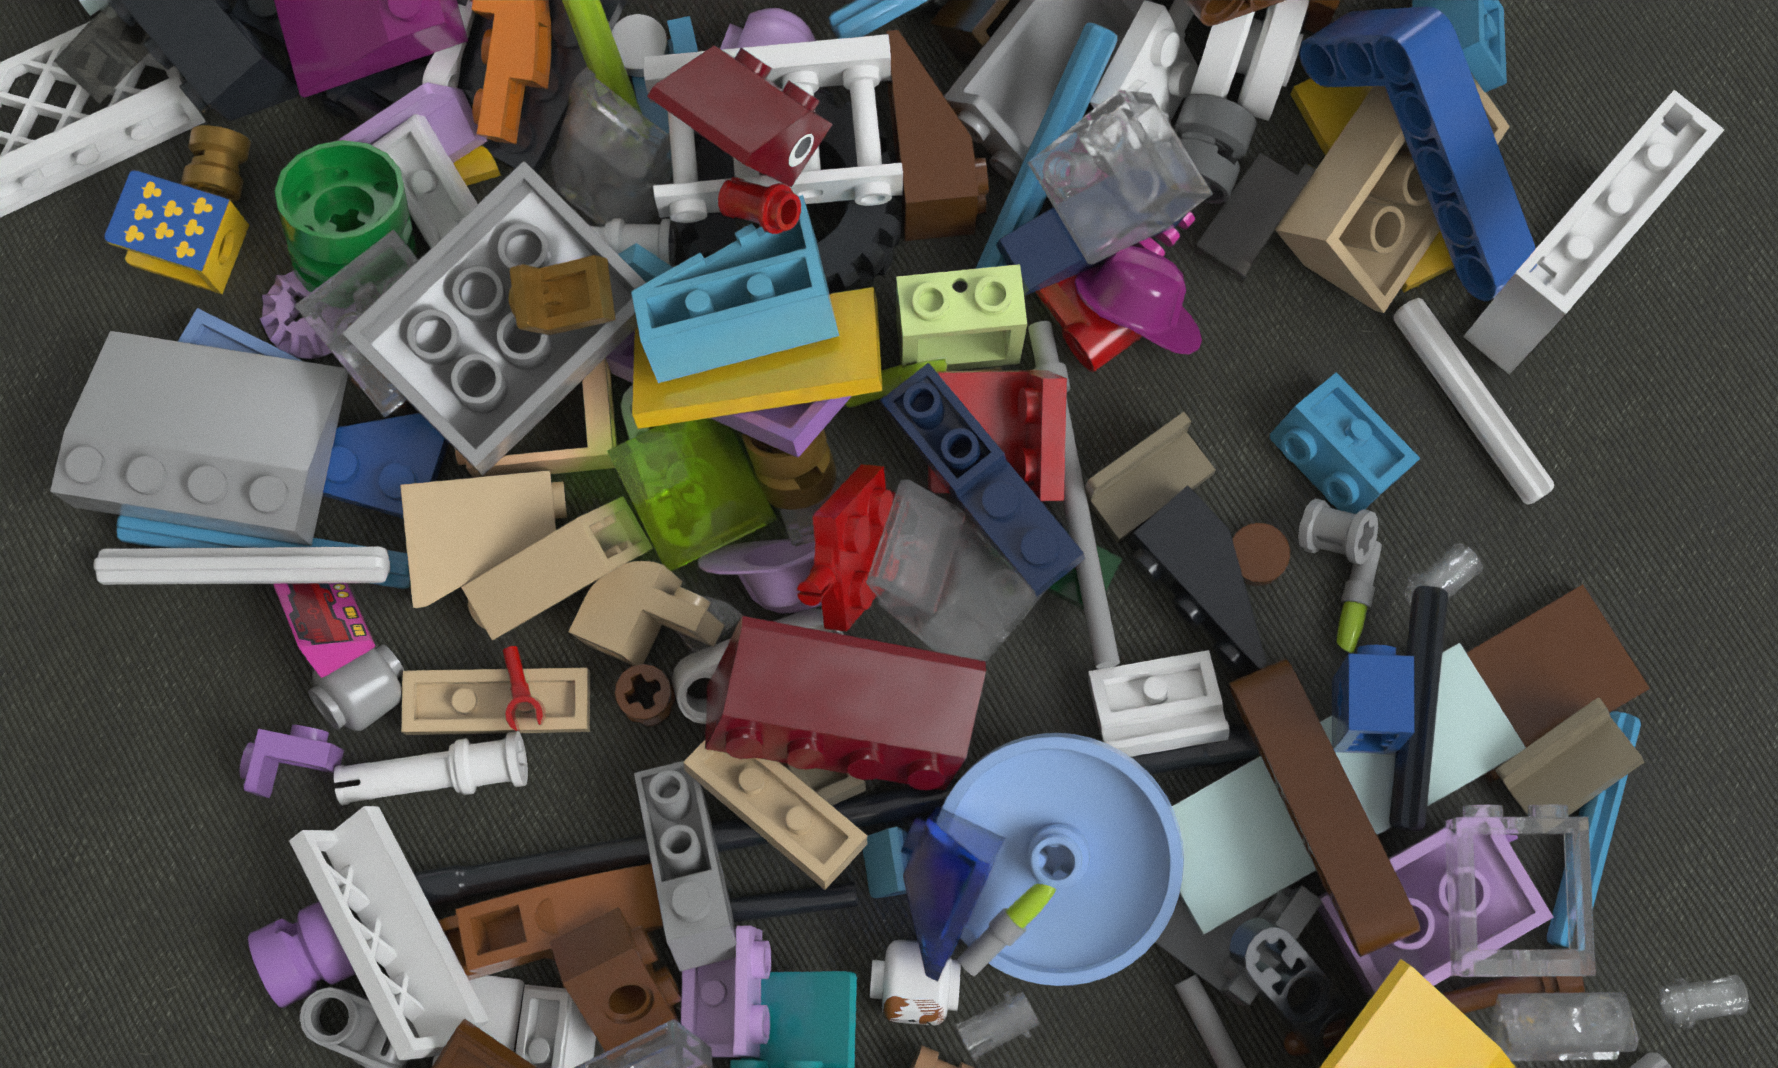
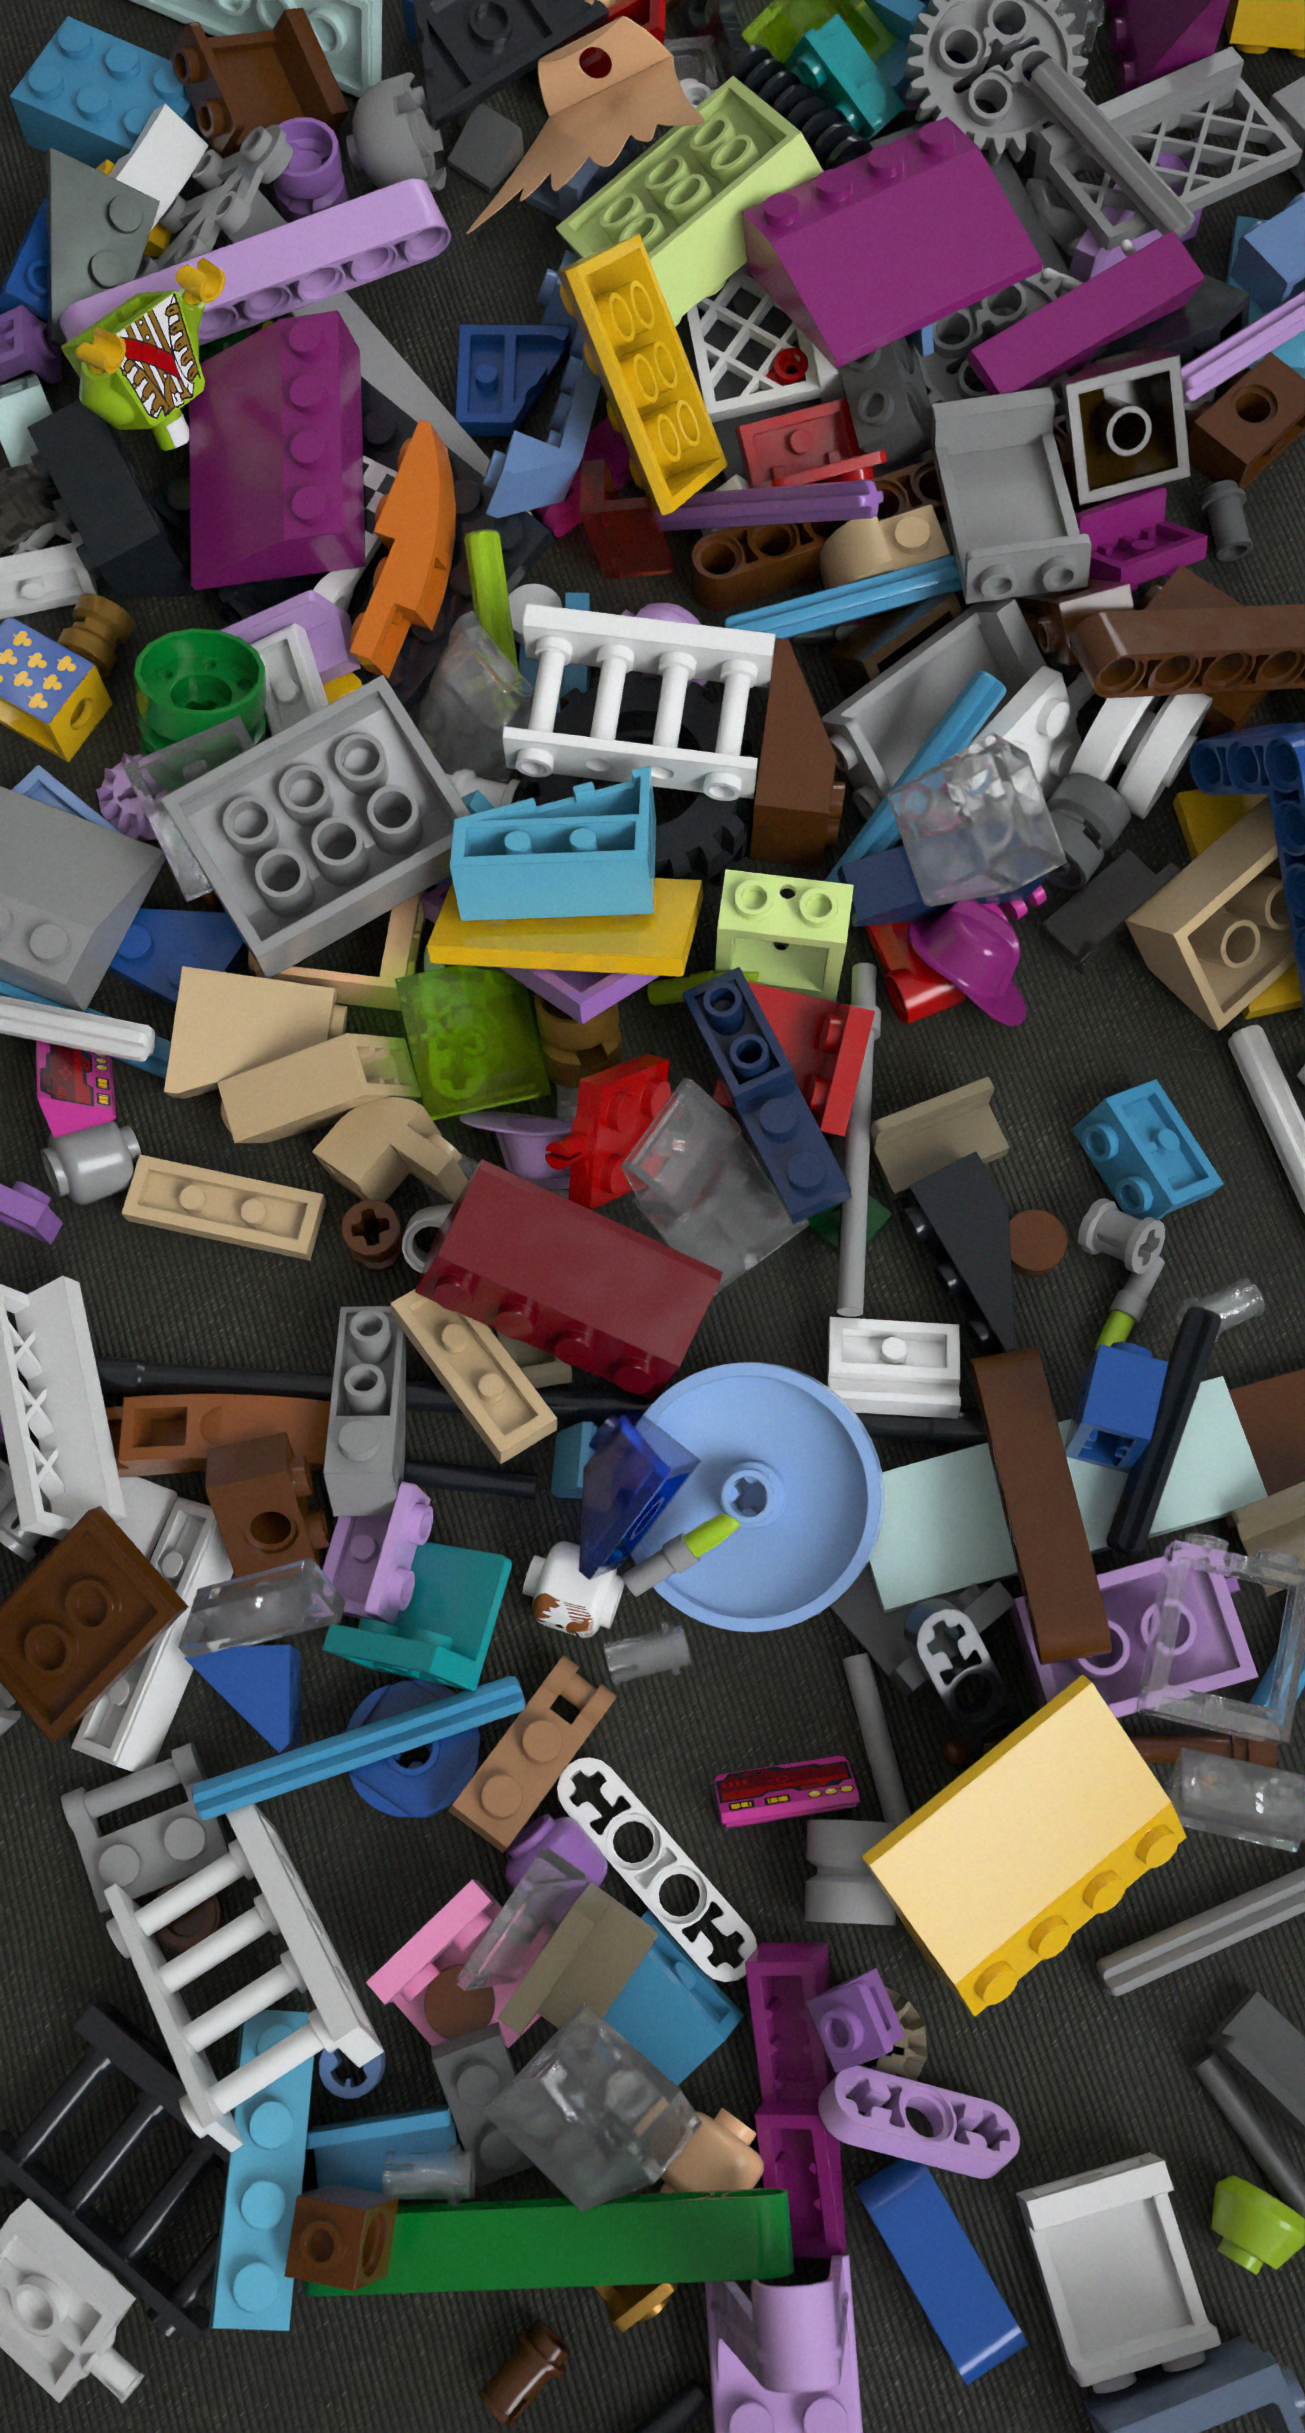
camera: 15 degrees right, 5 degrees down
white pin [334,731,528,805] -> none
red hand [503,646,546,731] -> none
pearl gold bracket [509,255,616,335] -> none
dark red slope [647,46,832,187] -> none
red pin [718,177,801,234] -> none

